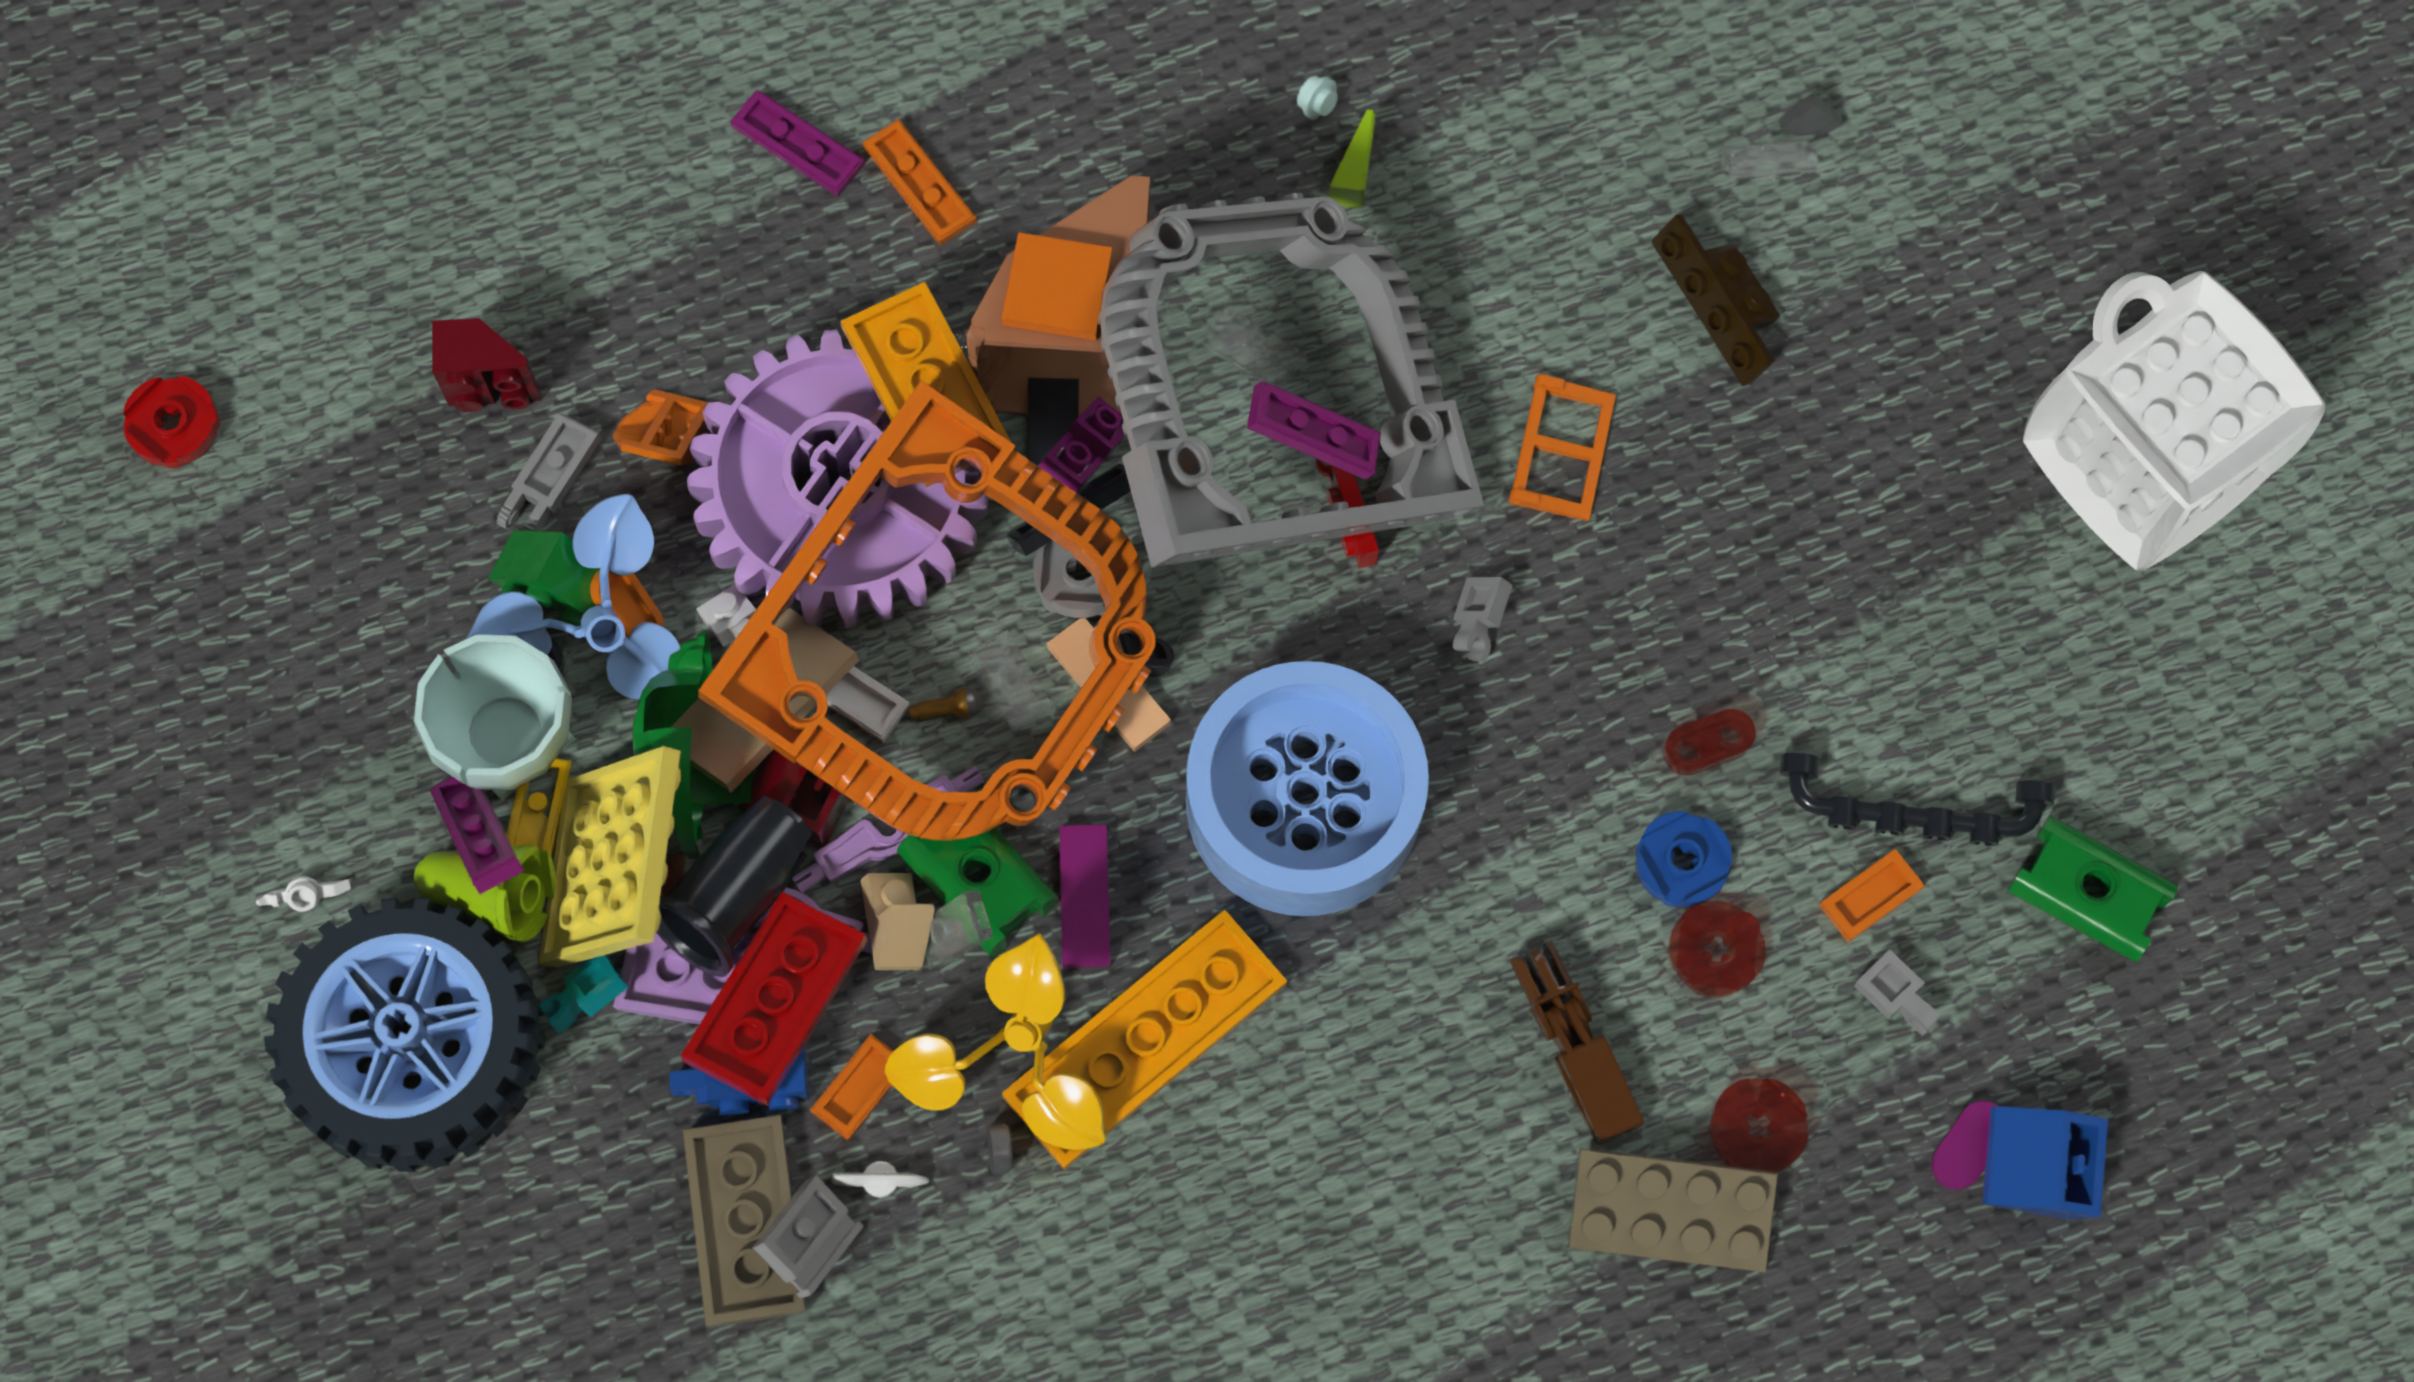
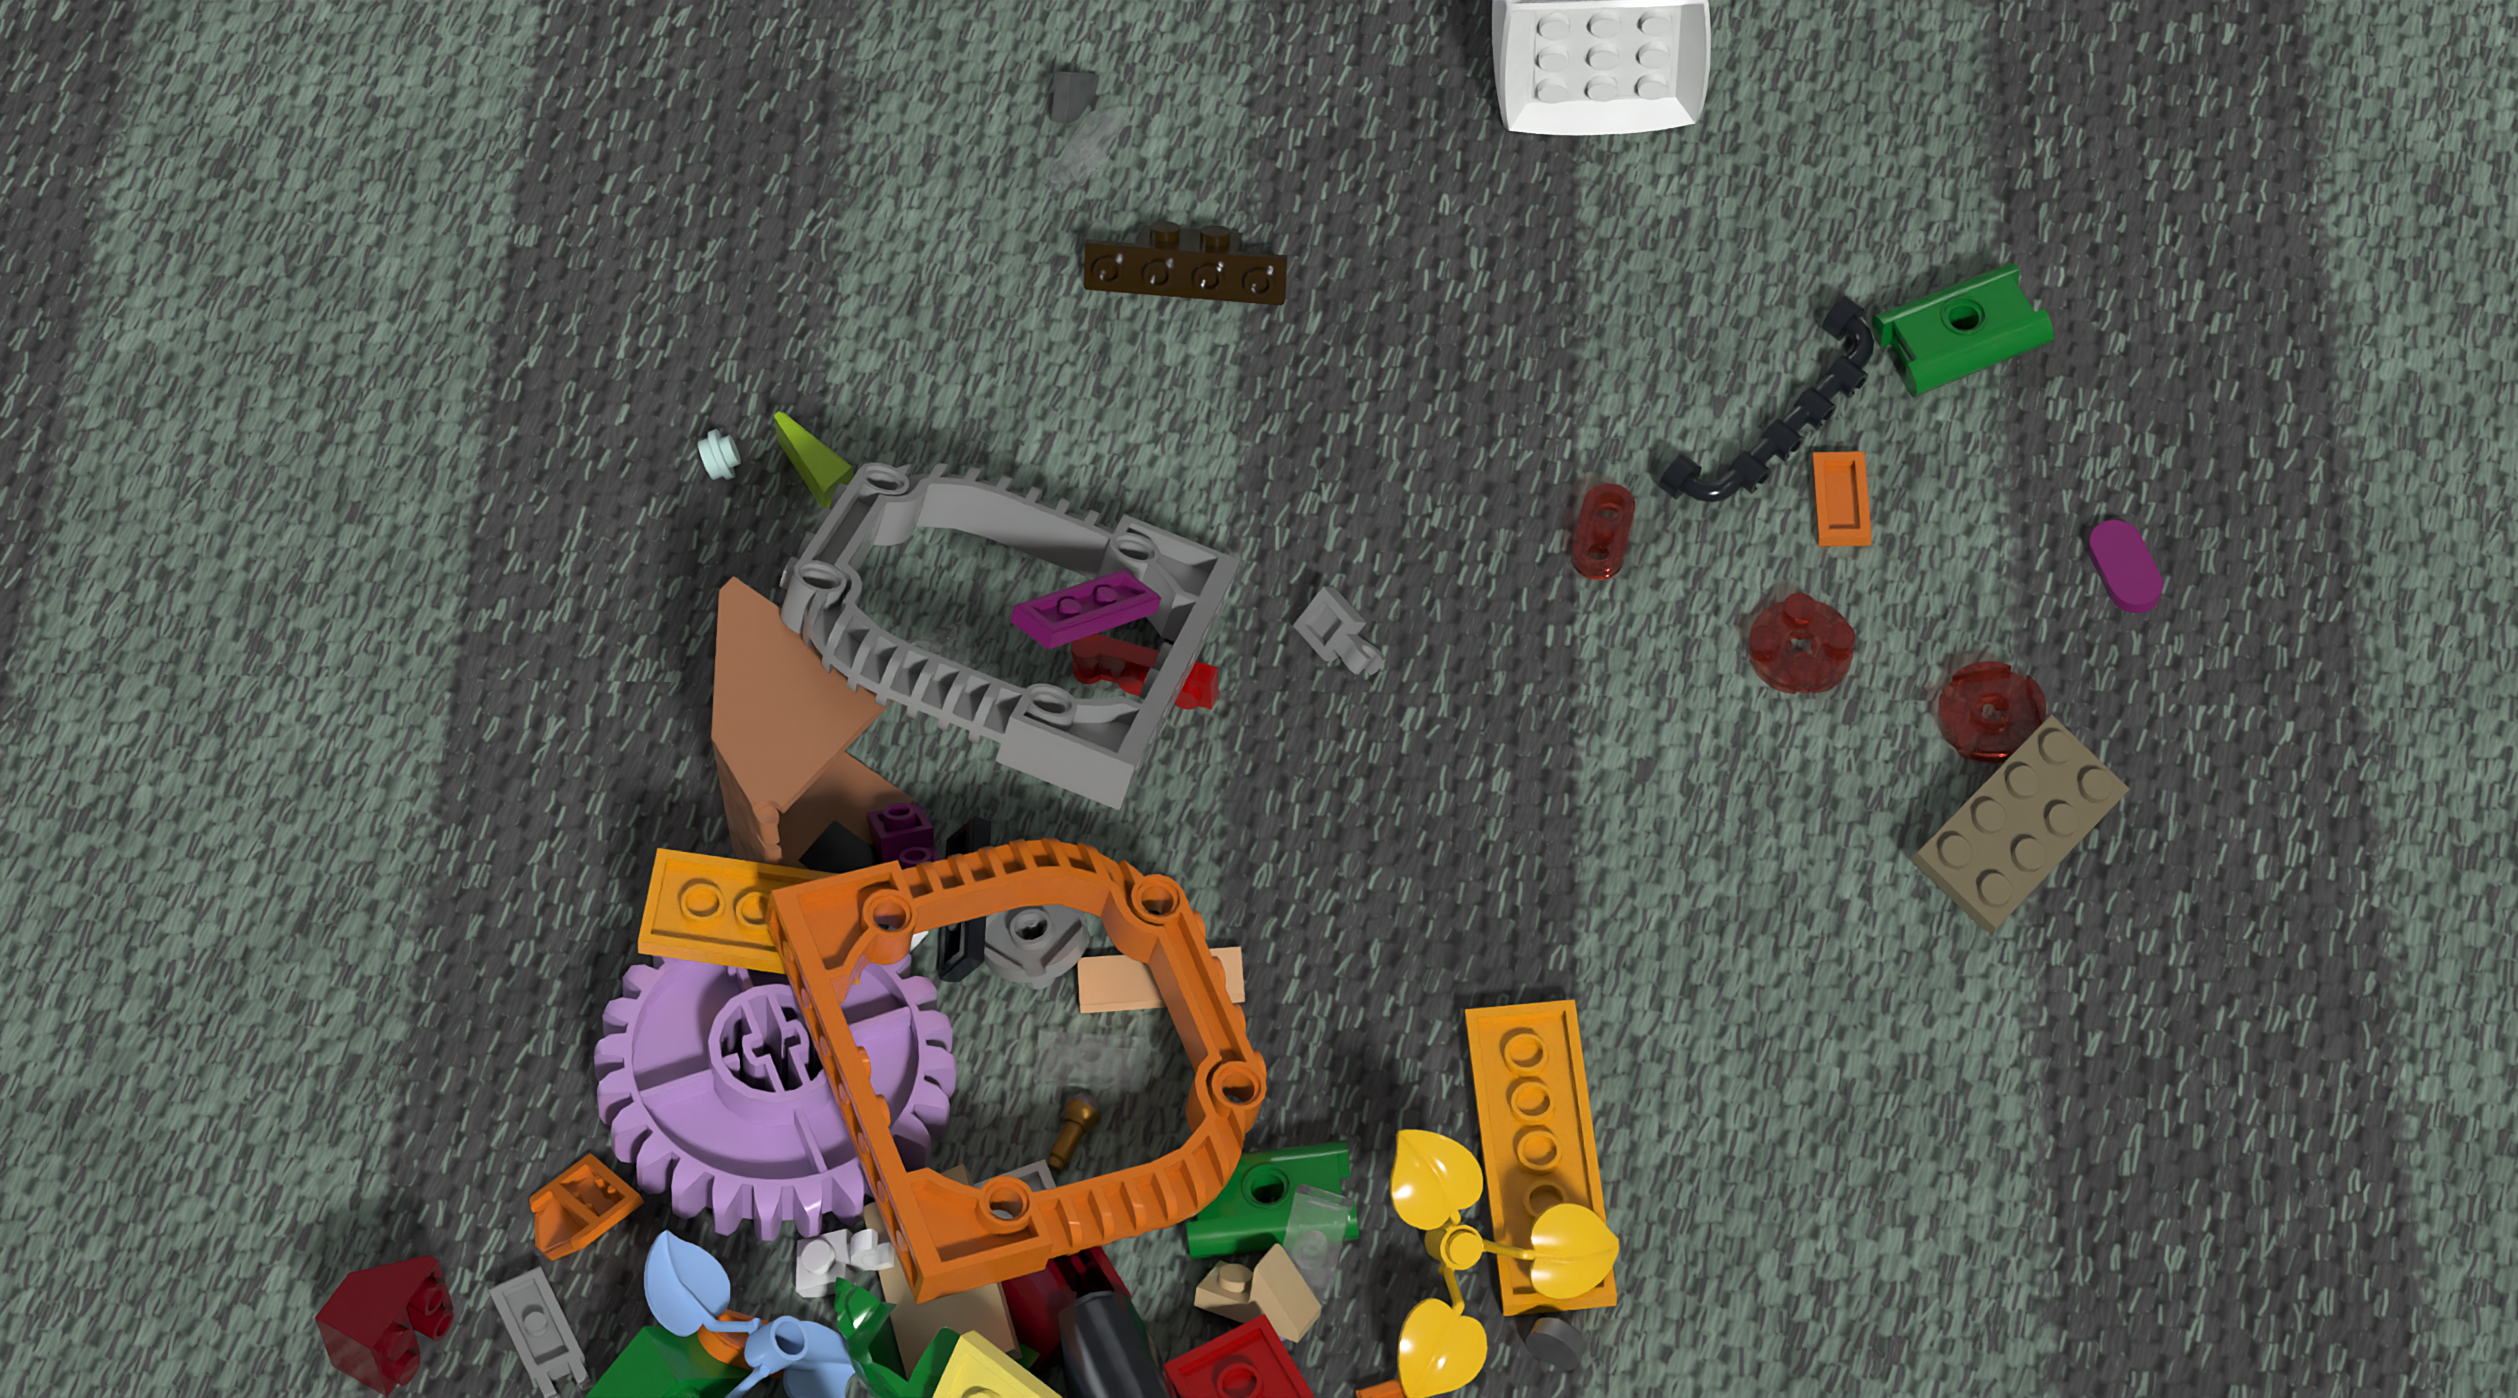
camera: 50 degrees left, 15 degrees down
magenta tile [730,89,865,197] -> none
lavender piece [792,766,985,893] -> none
orange tile [862,119,977,246] -> none
orange tile [1001,232,1113,341] -> none
magenta tile [1059,824,1111,969] -> none
light blue wheel [1185,661,1429,916] -> none
orange window [1508,374,1616,521] -> none
reddish brown arm [1509,940,1644,1146] -> none
blue plate [1635,811,1732,908] -> none
light grey plate [1854,949,1940,1036] -> none
blue slope [1982,1106,2108,1220] -> none

